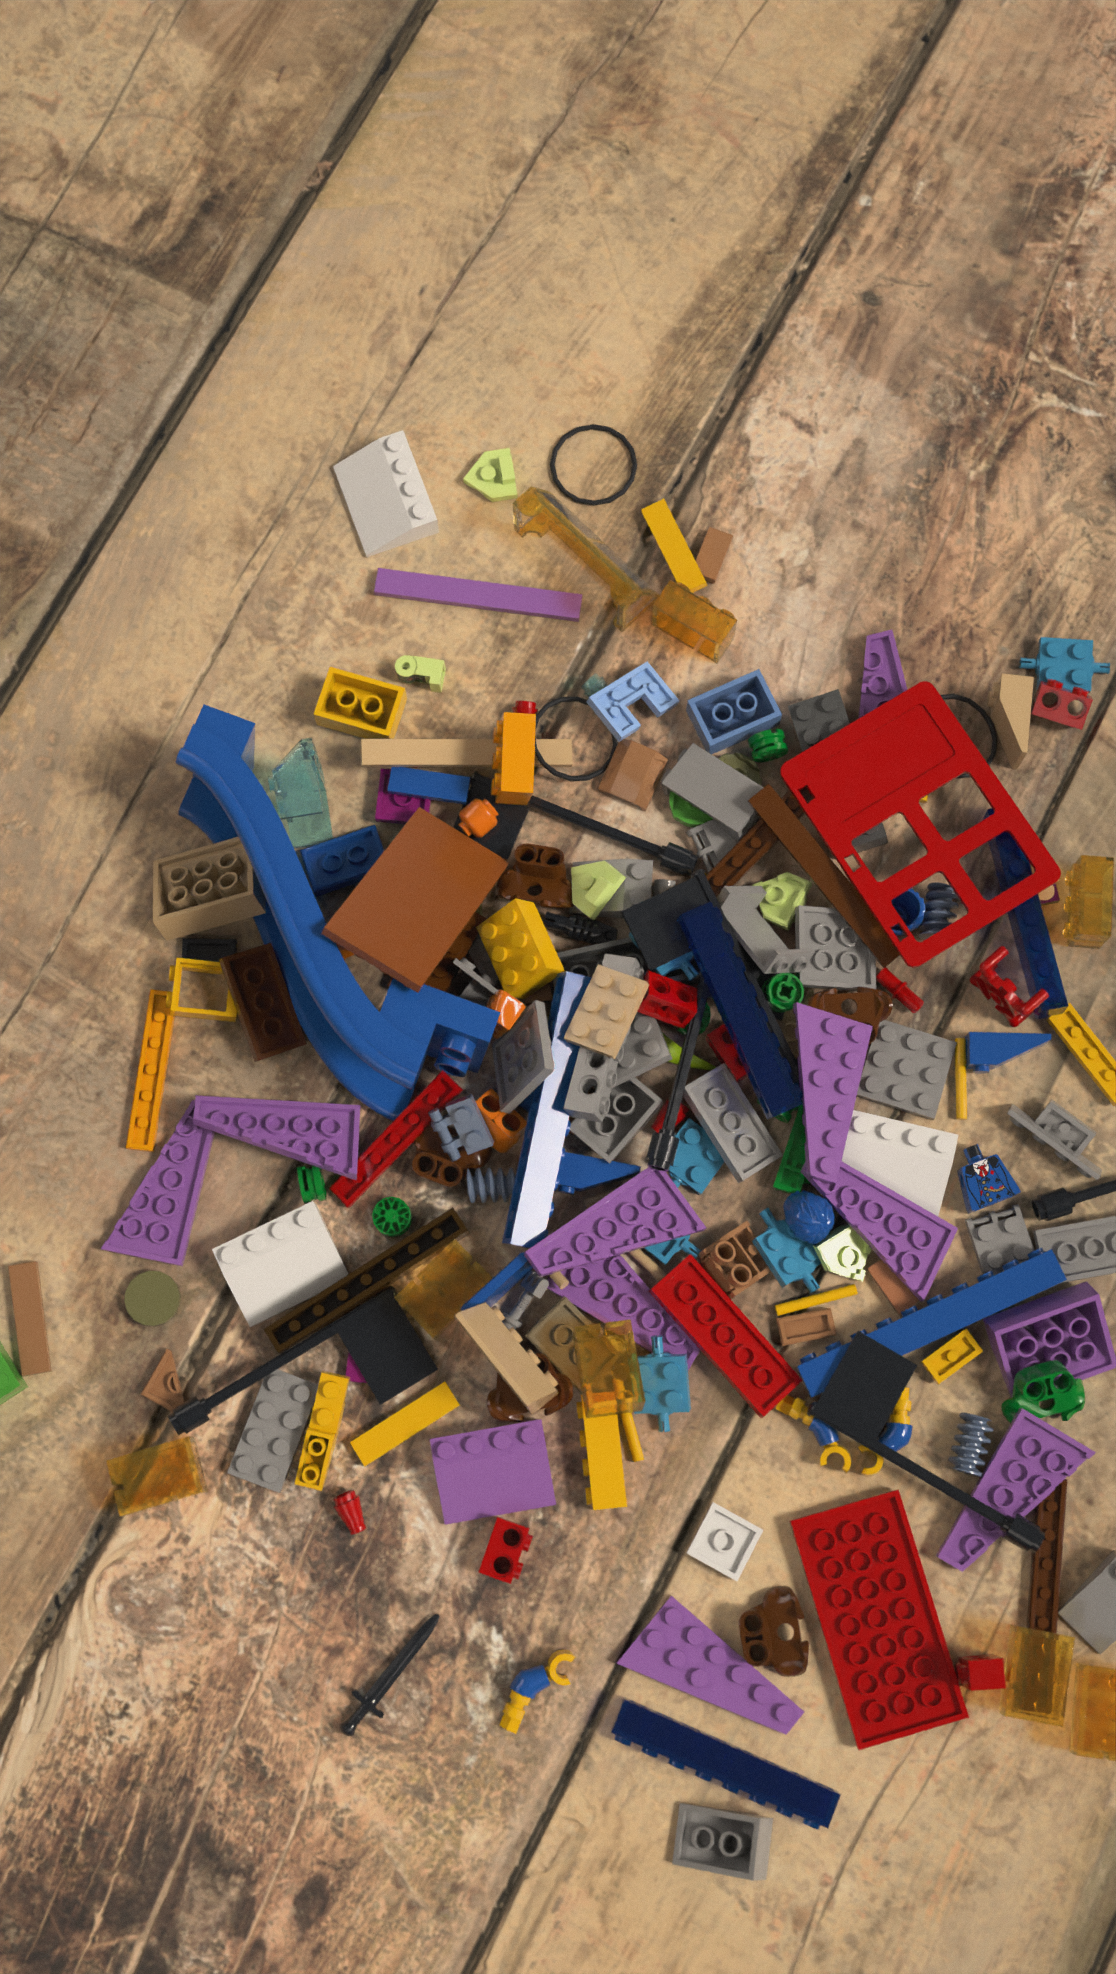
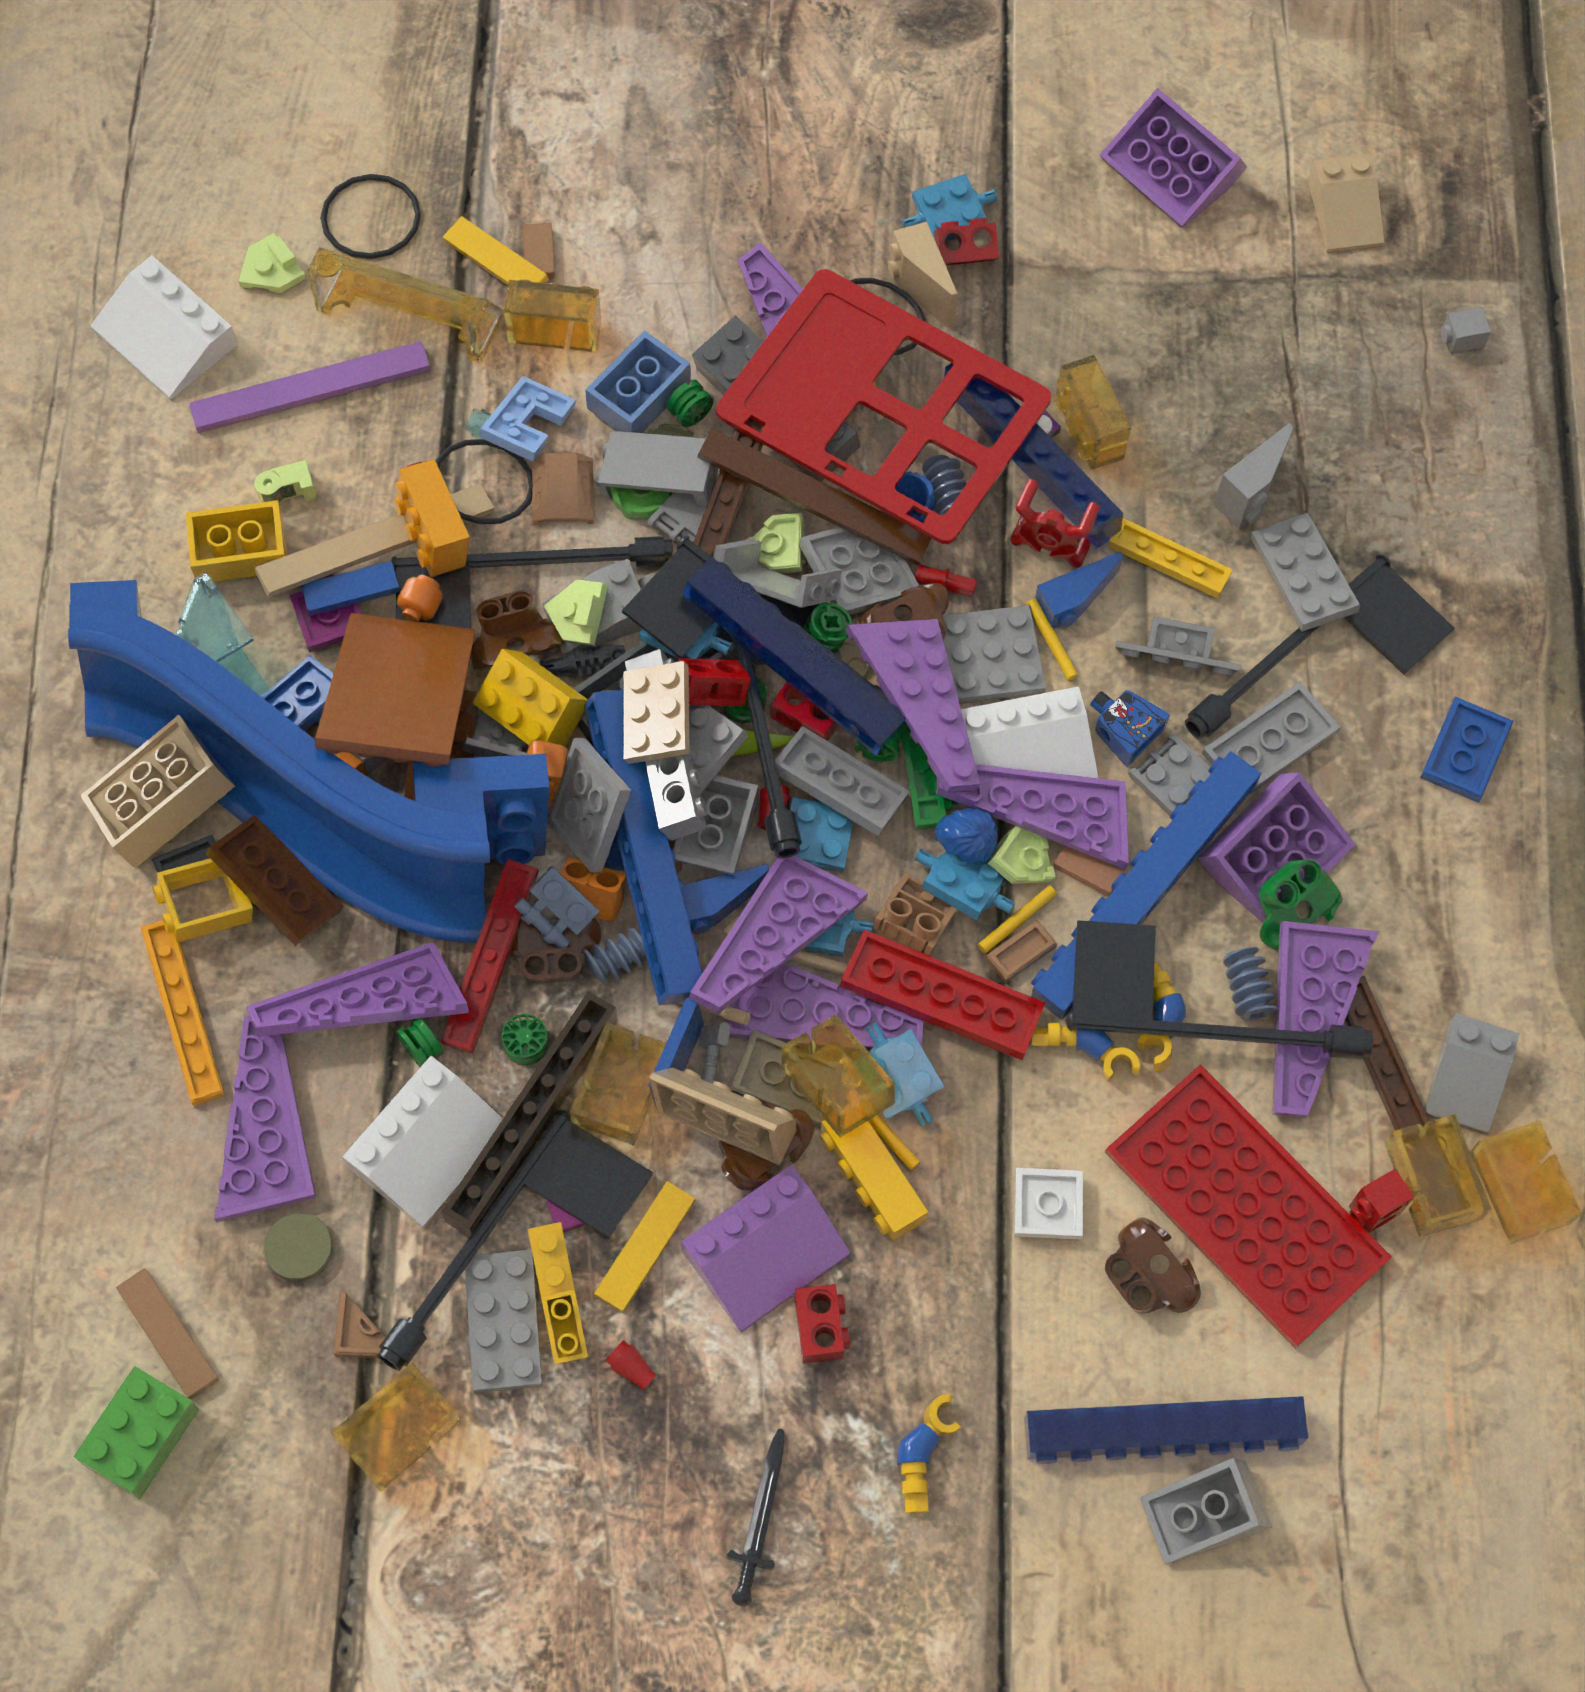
camera: 30 degrees left, 10 degrees down
medium lavender wing [616,1596,804,1735] -> none
yellow plate [921,1328,983,1385] -> none

